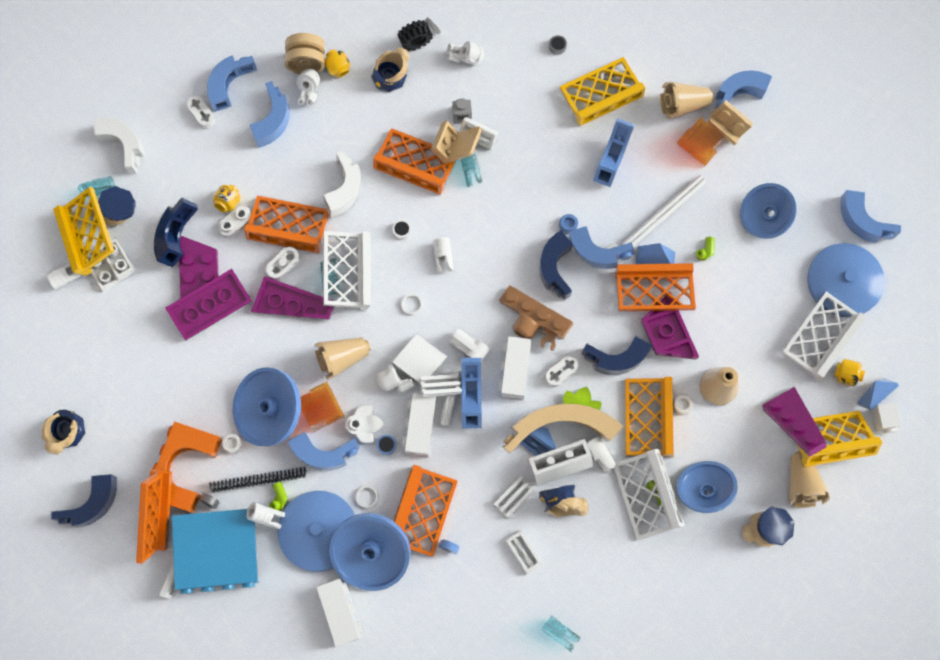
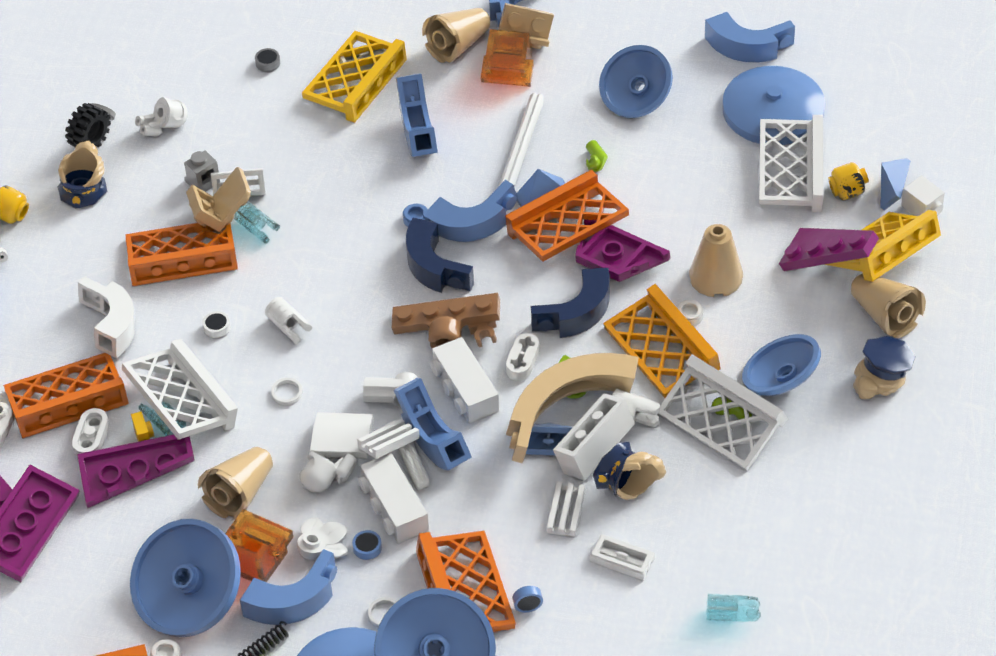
camera: 30 degrees left, 25 degrees down
none -> yellow plate [131,411,155,442]

